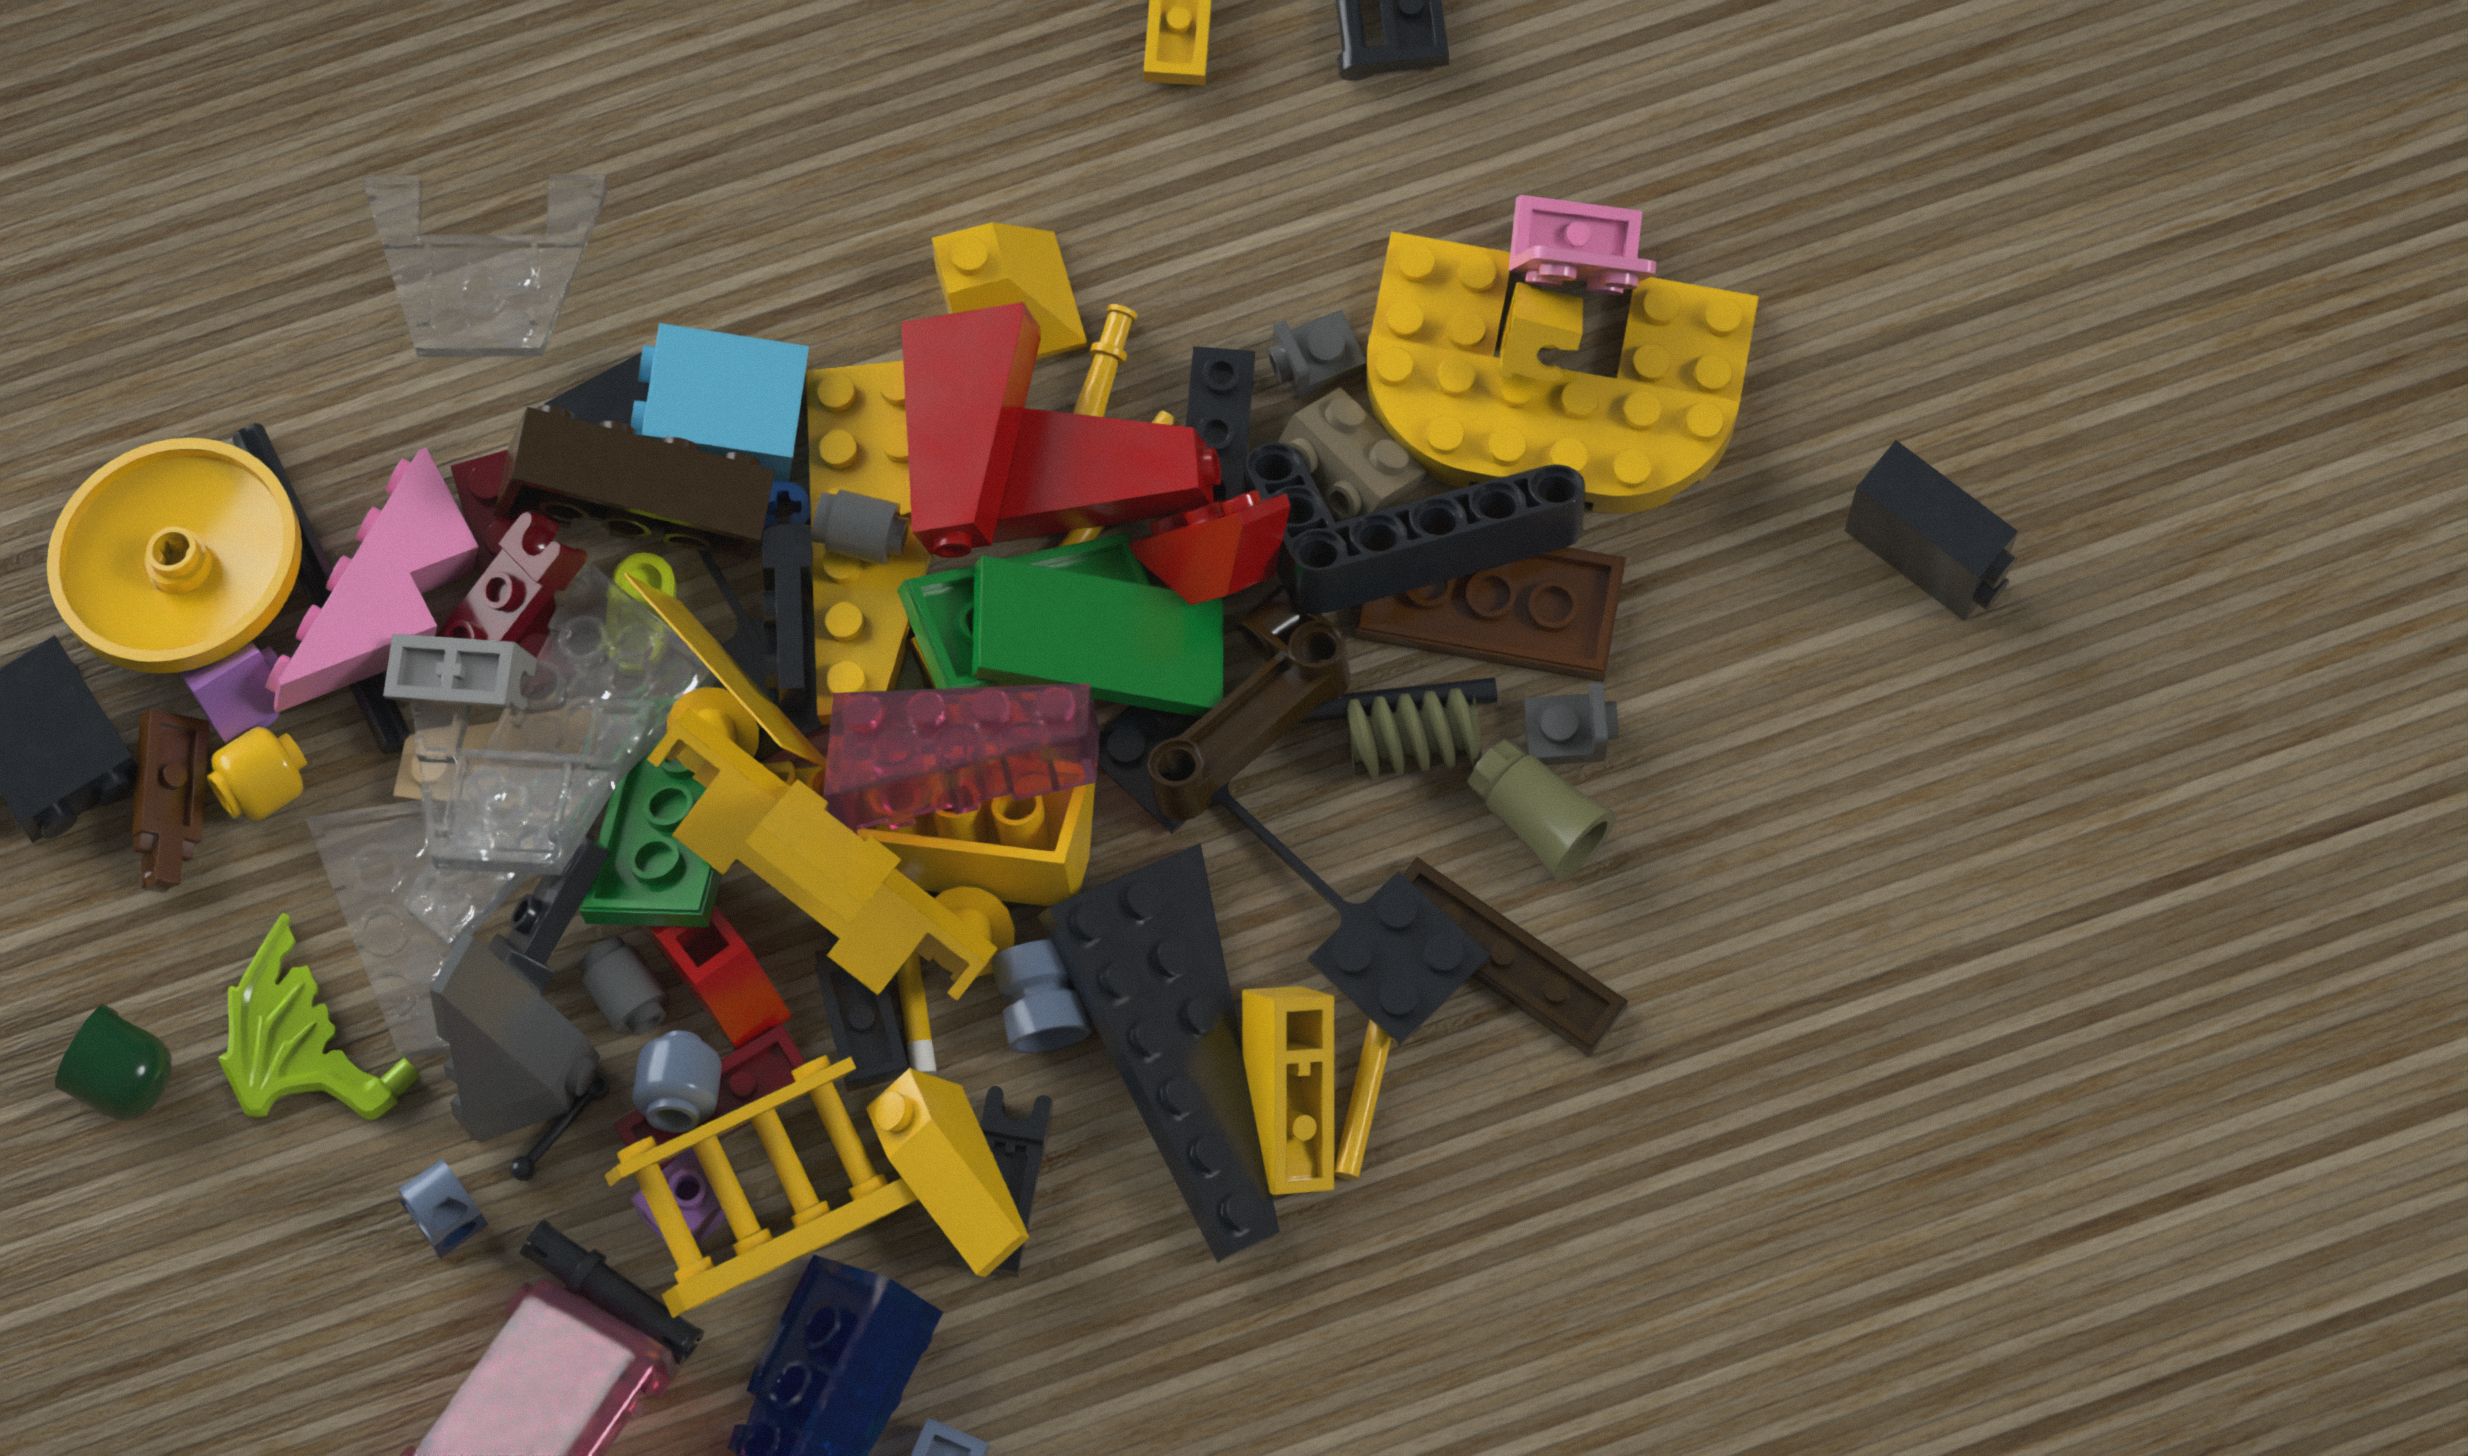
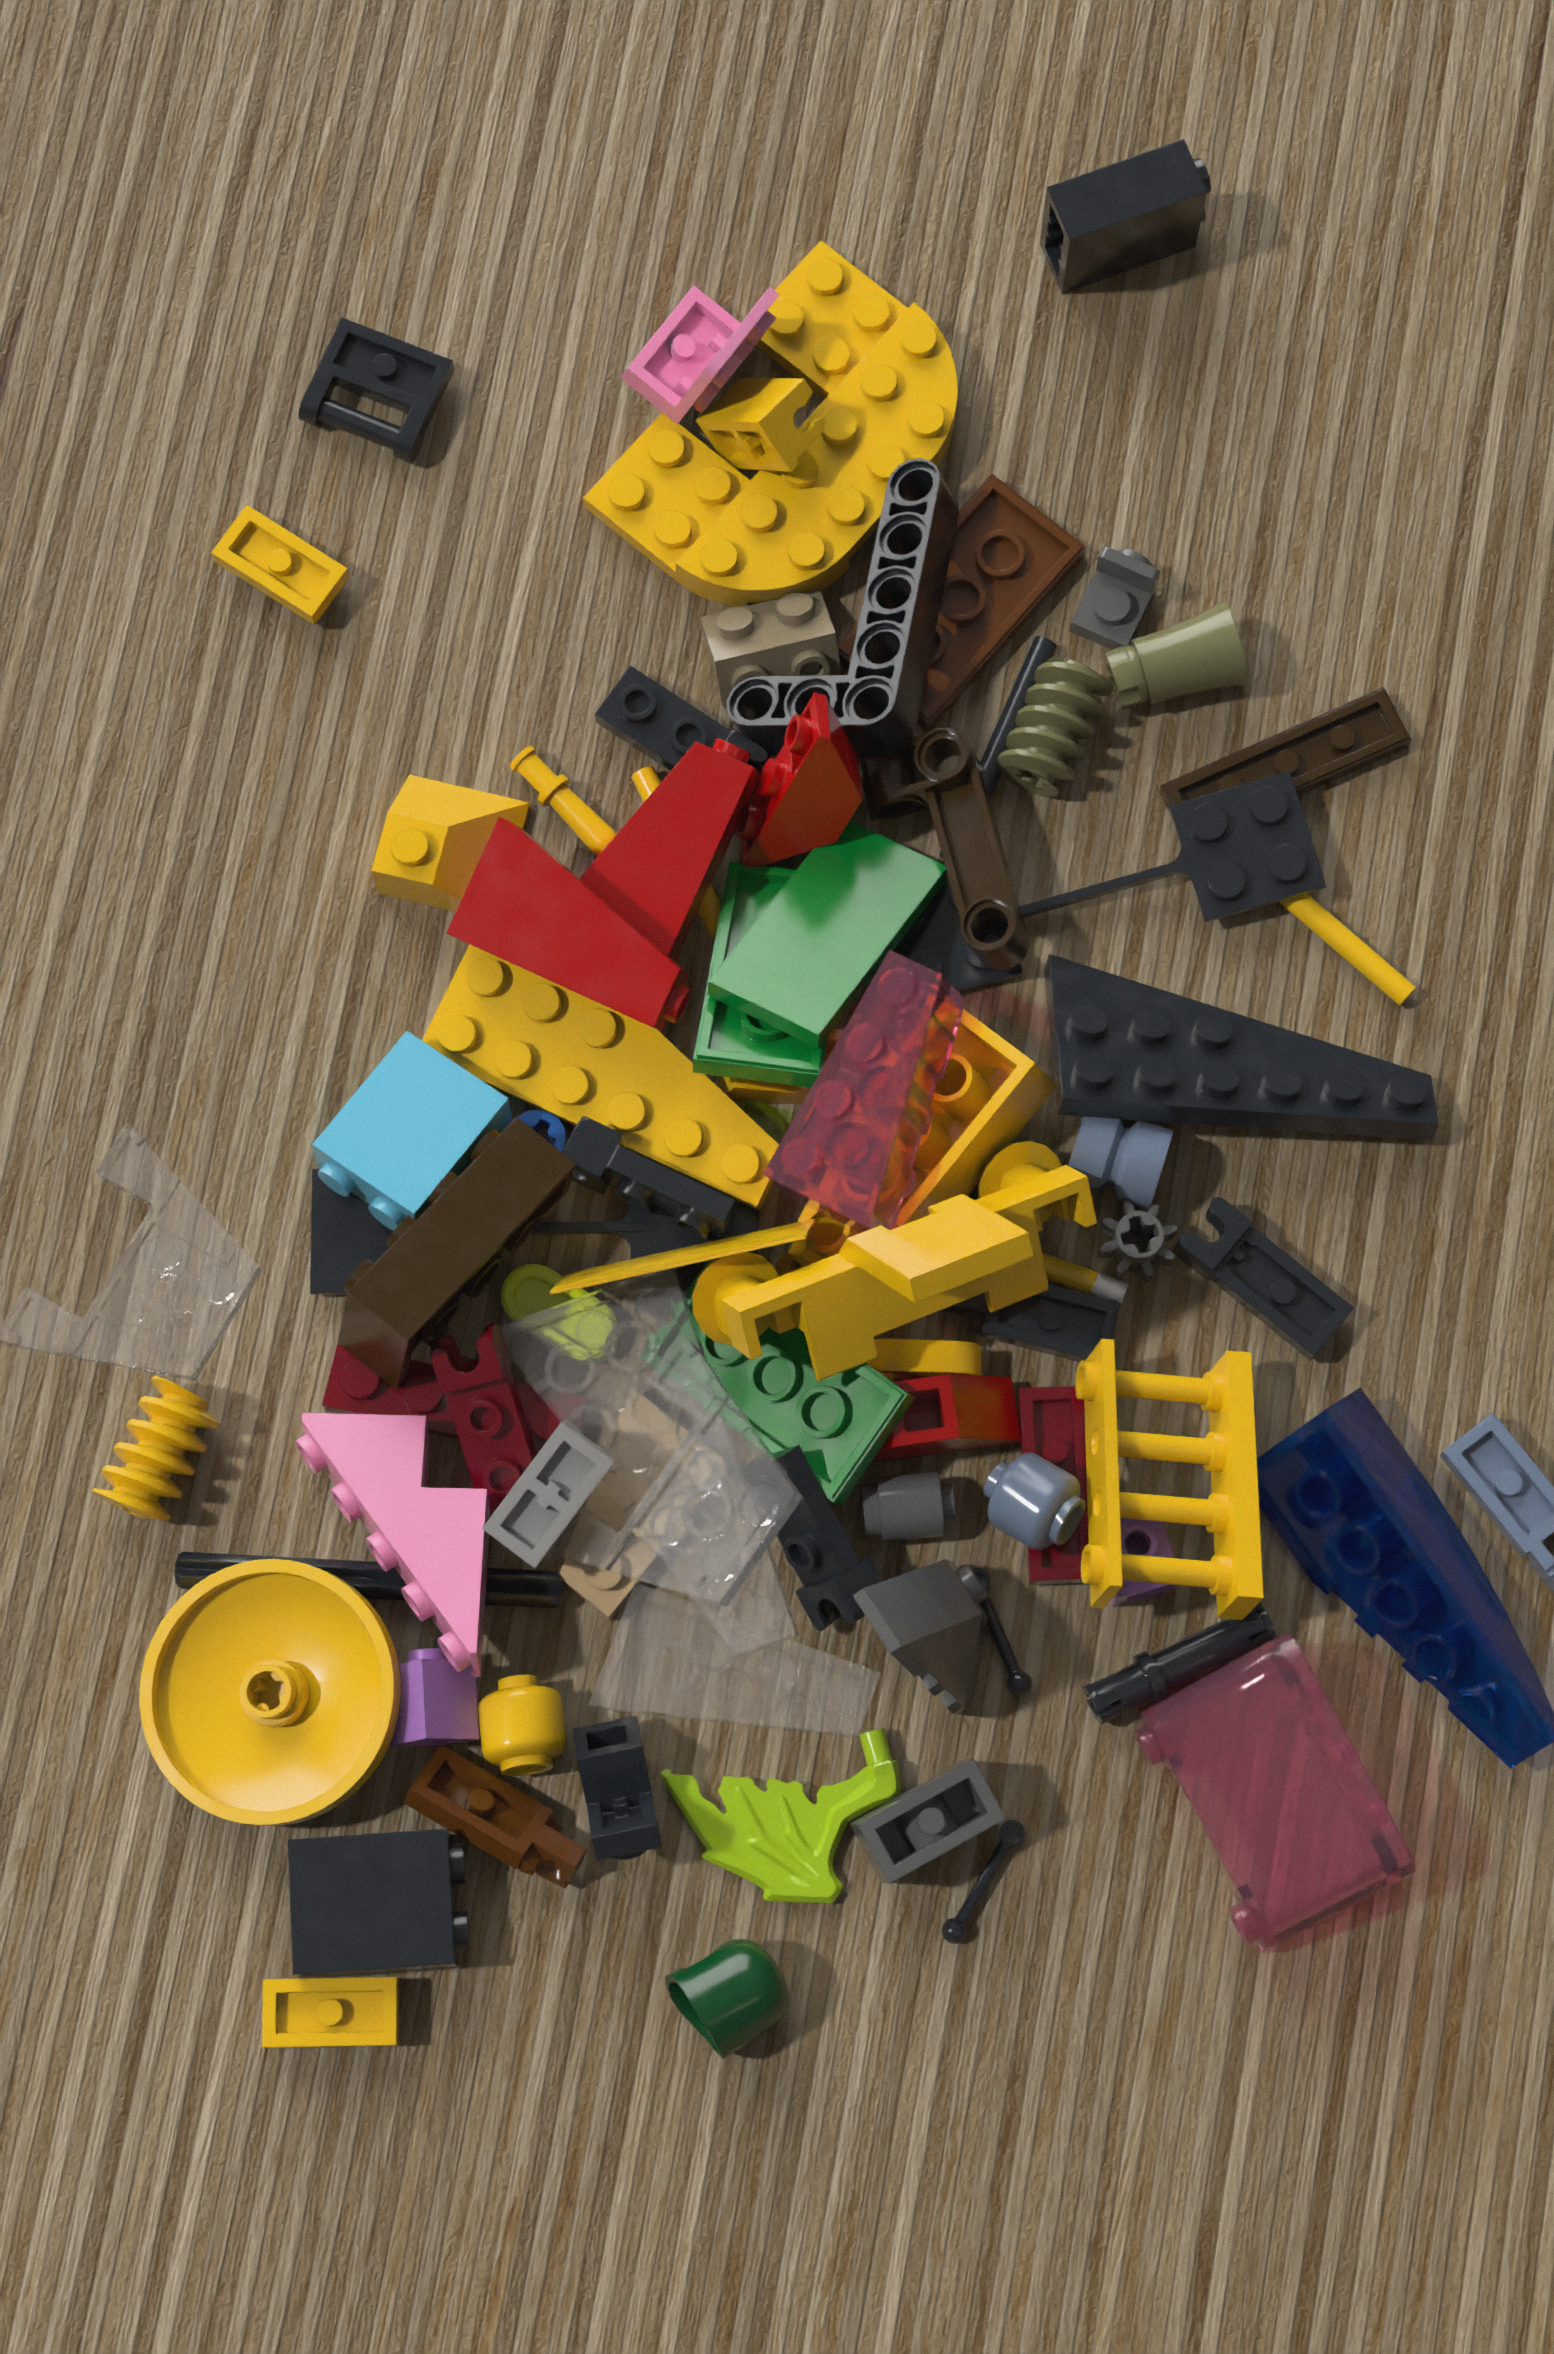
camera: 60 degrees left, 5 degrees up
sand blue leg [398,1158,489,1259] -> none
dark grey brick [811,489,909,565] -> none
yellow slope [866,1068,1030,1277] -> none
yellow slope [1242,986,1334,1195] -> none
dark grey bracket [1267,309,1367,399] -> none
none -> yellow piece [90,1376,220,1522]
none -> black brick [572,1715,662,1861]
none -> dark grey brick [849,1759,1006,1884]
none -> yellow beam [868,1339,983,1382]
none -> black hinge [942,1820,1025,1944]
none -> dark grey gear [1097,1201,1177,1283]

